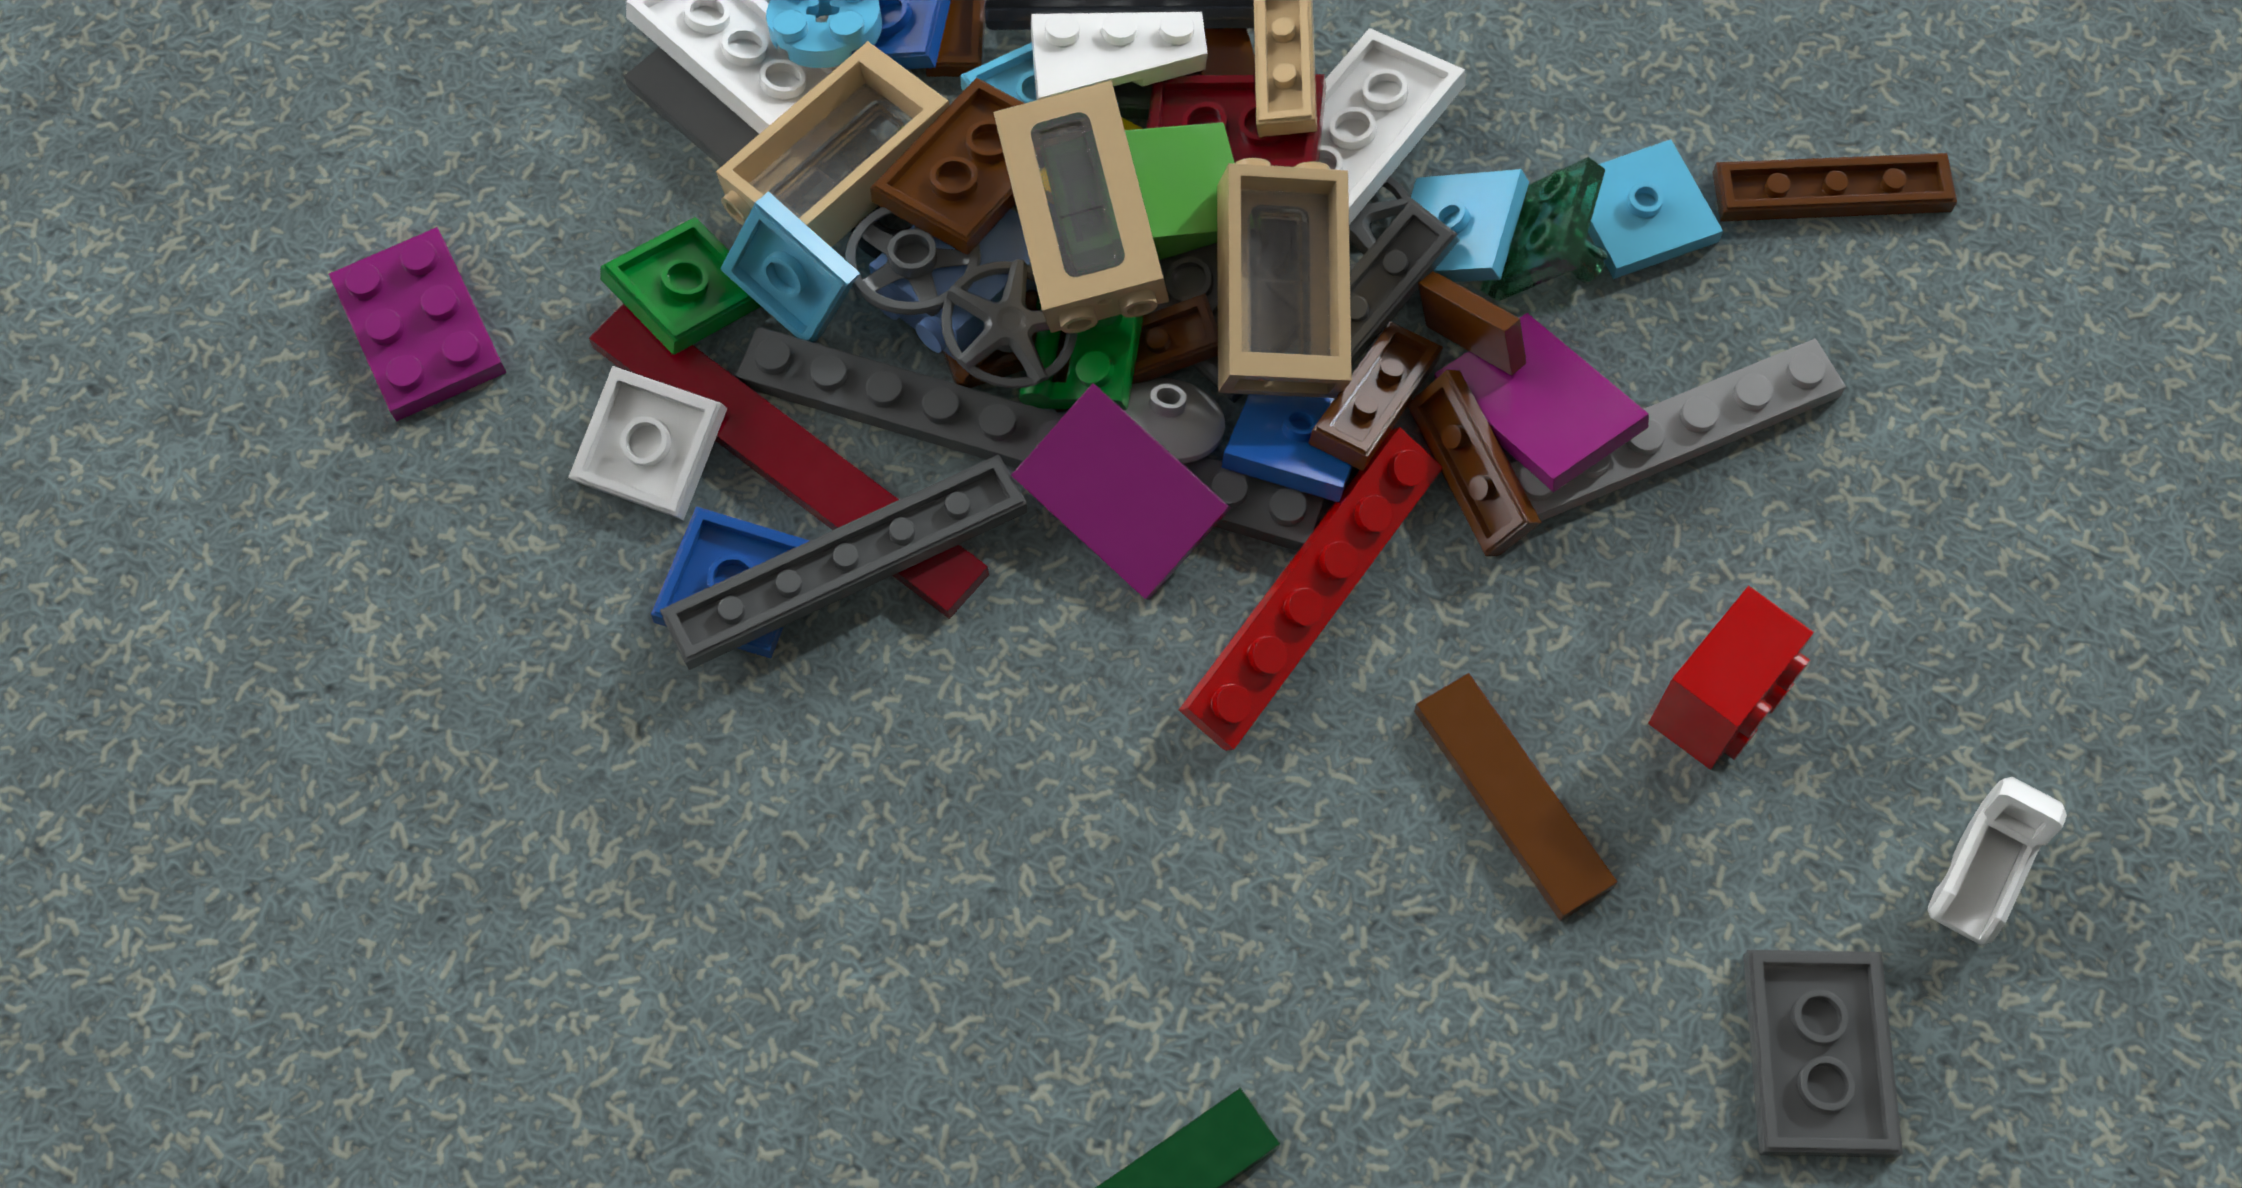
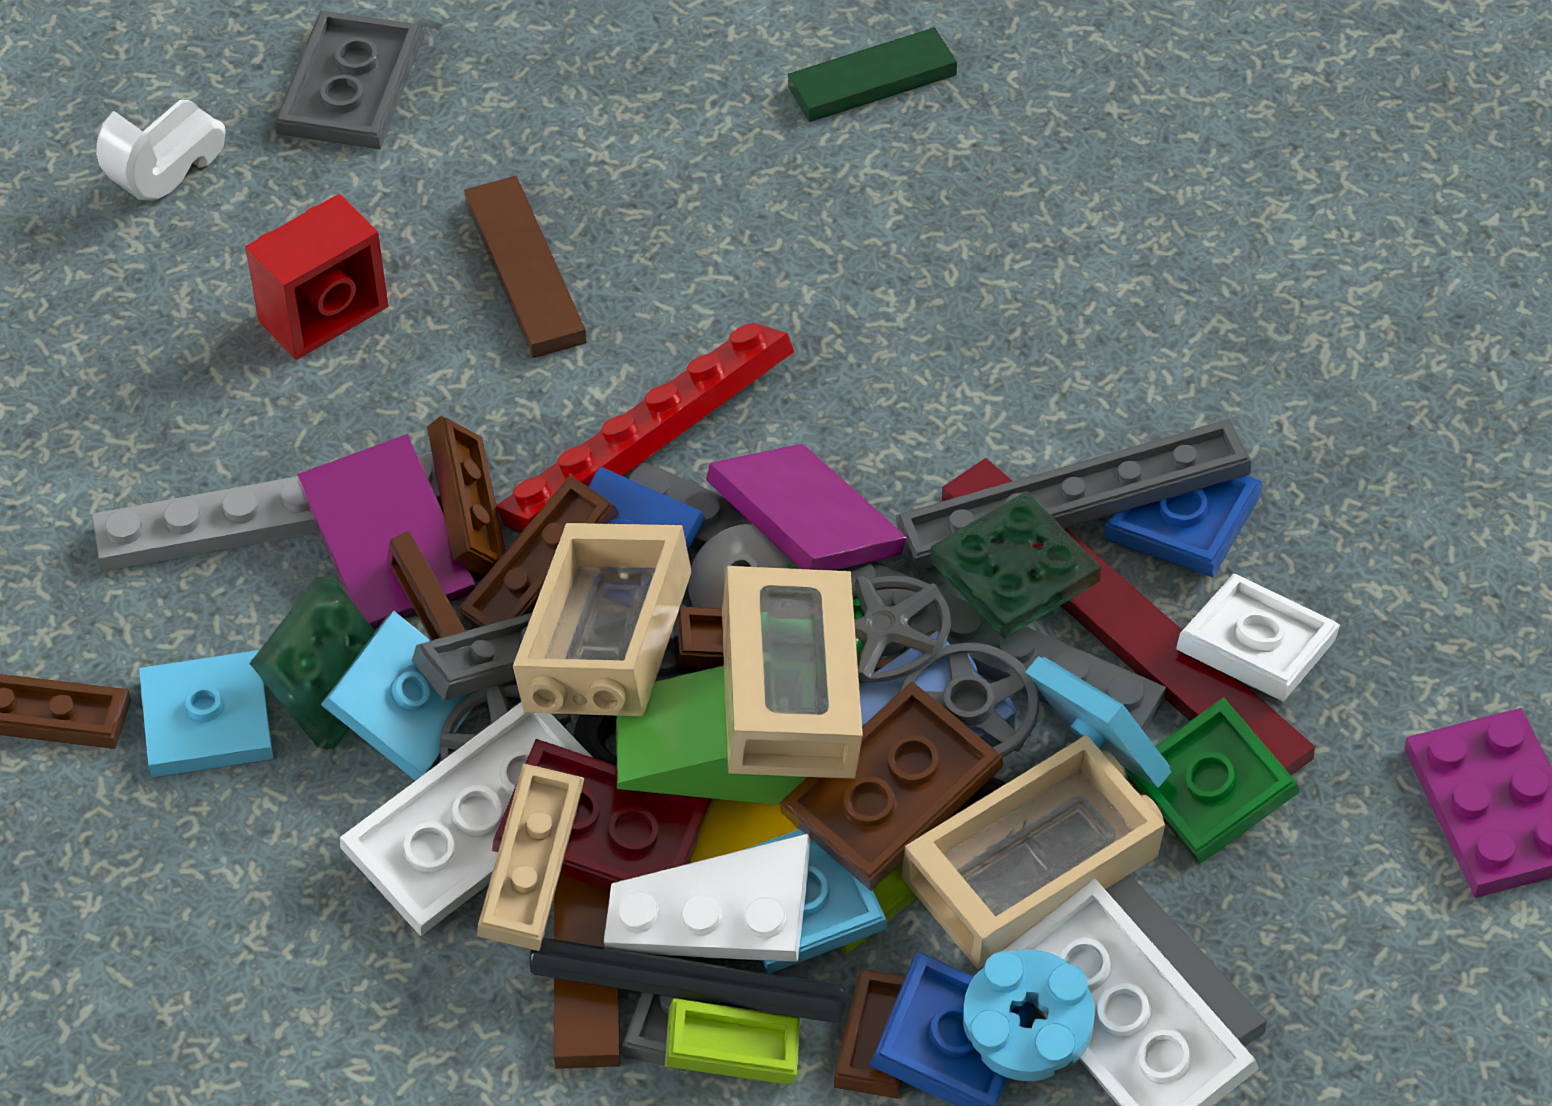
camera: 170 degrees left, 15 degrees down
none -> clear green plate [930,491,1101,639]

